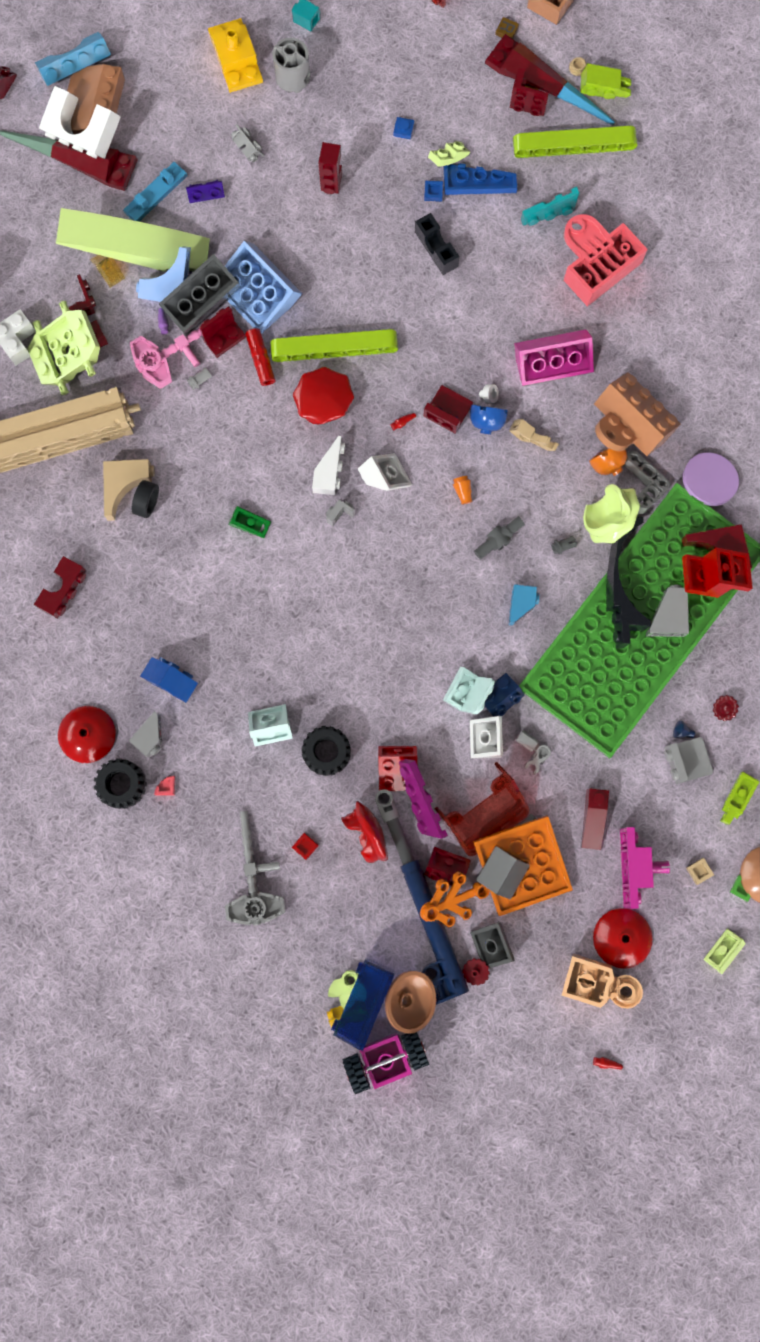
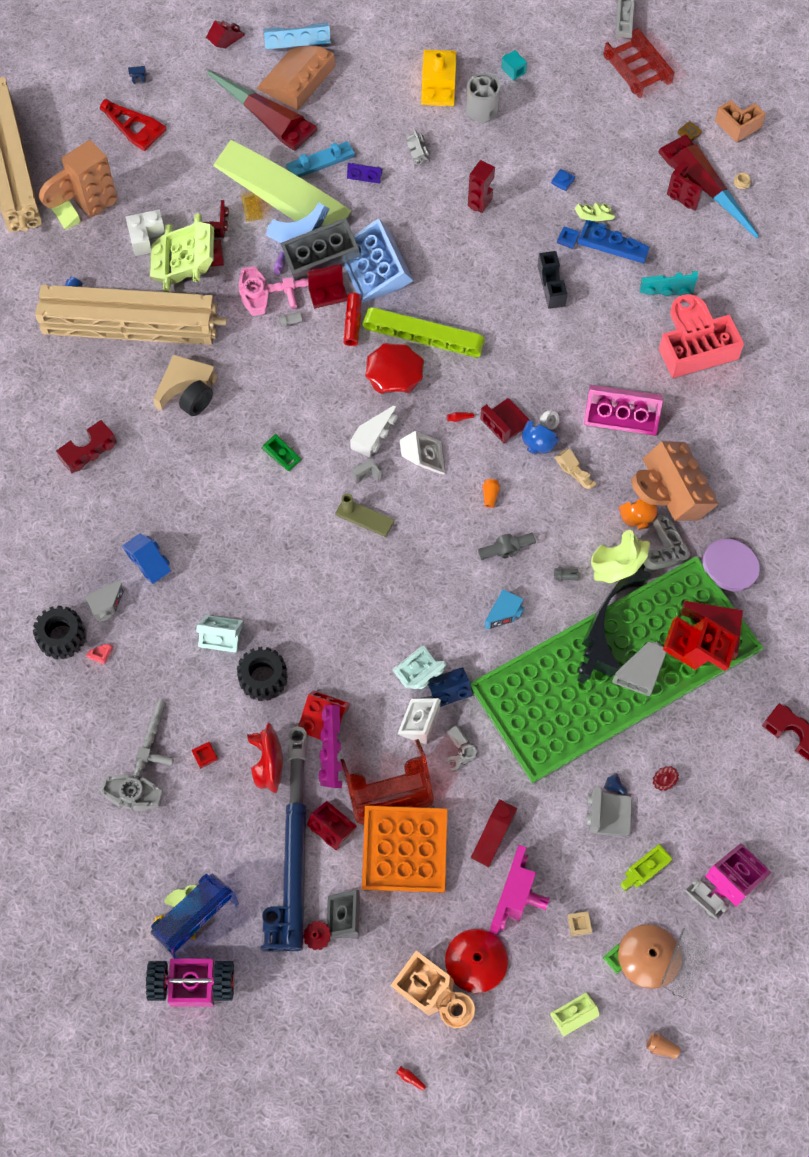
camera: 20 degrees right, 15 degrees down
white arch [39,86,121,159] -> none
red dish [58,706,116,763] -> none
nougat dish [385,971,436,1033] -> none
orange plant [420,872,490,927] -> none
slope [476,845,530,900] -> none
lime beam [513,126,637,158] -> none
lime hinge [580,63,631,99] -> none
none -> olive piece [335,493,394,537]

